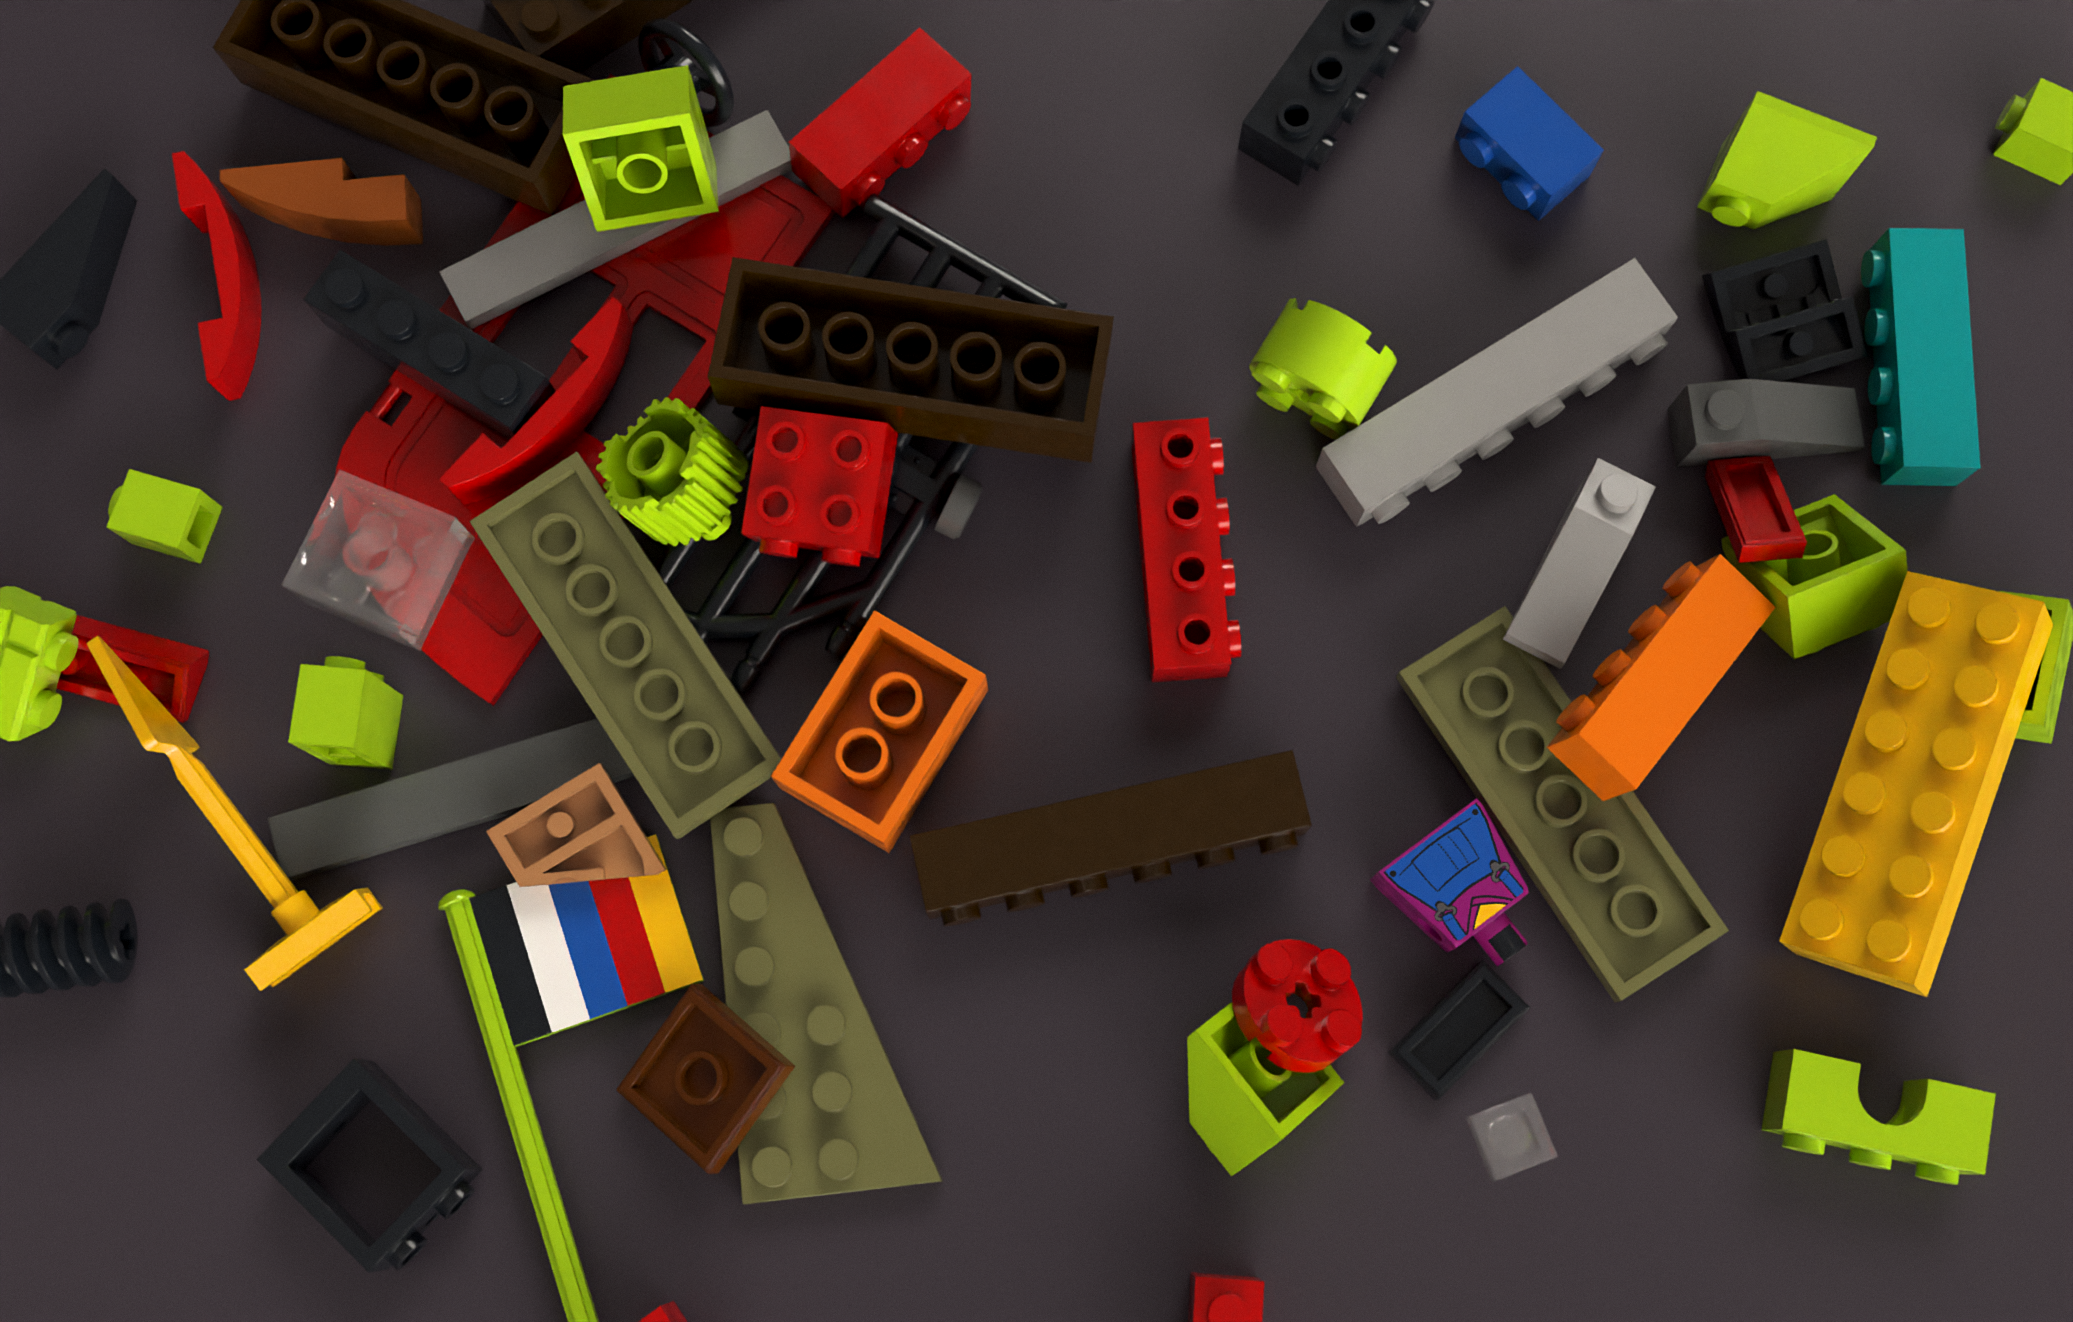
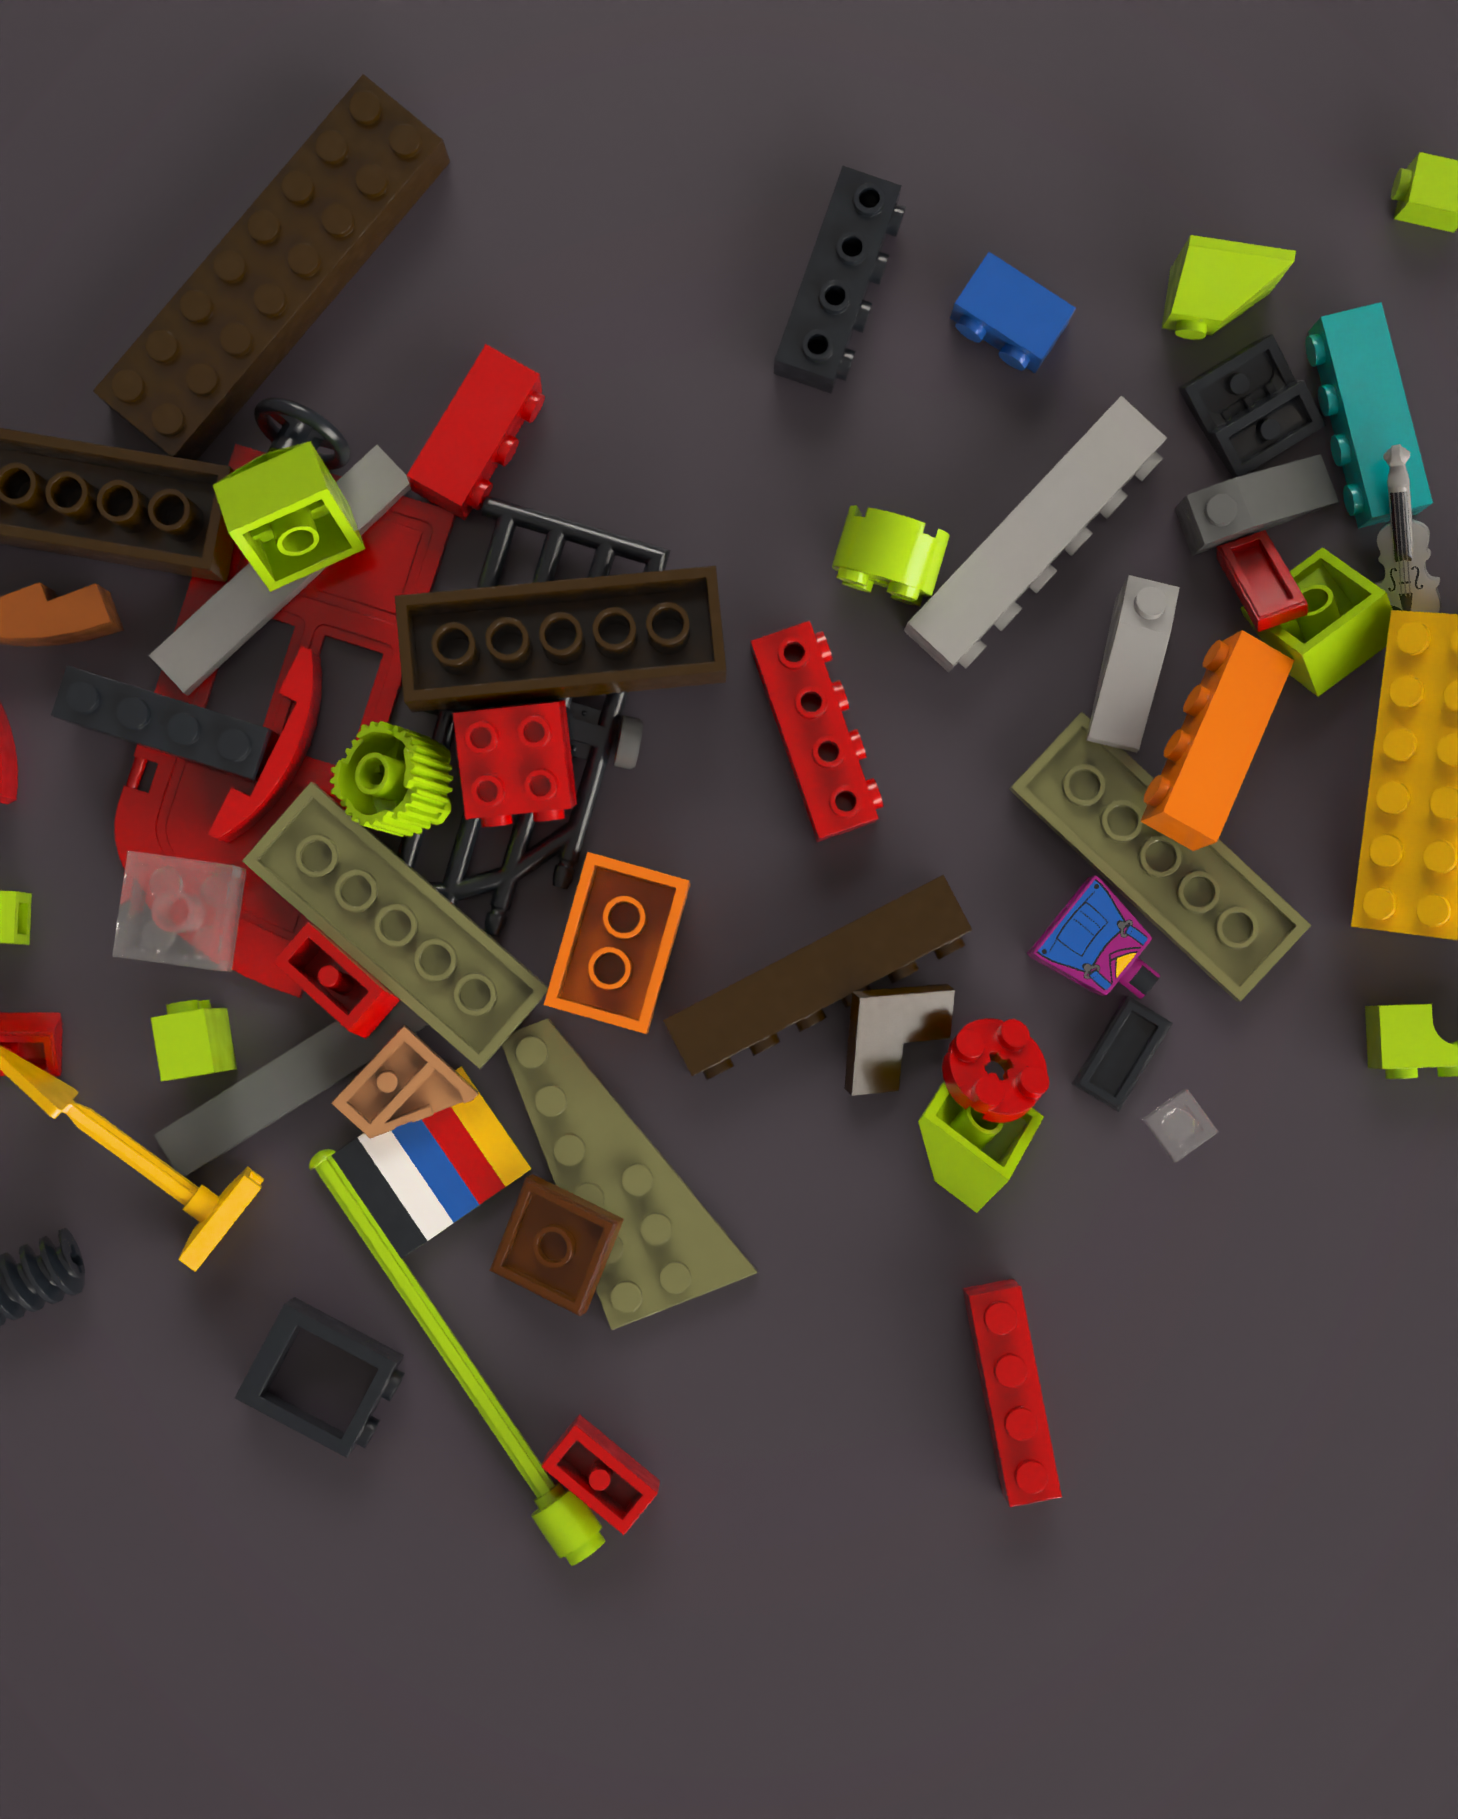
camera: 15 degrees left, 10 degrees up
none -> red brick [273,922,400,1039]
none -> tile [844,984,955,1096]
none -> light grey piece [1375,444,1441,613]

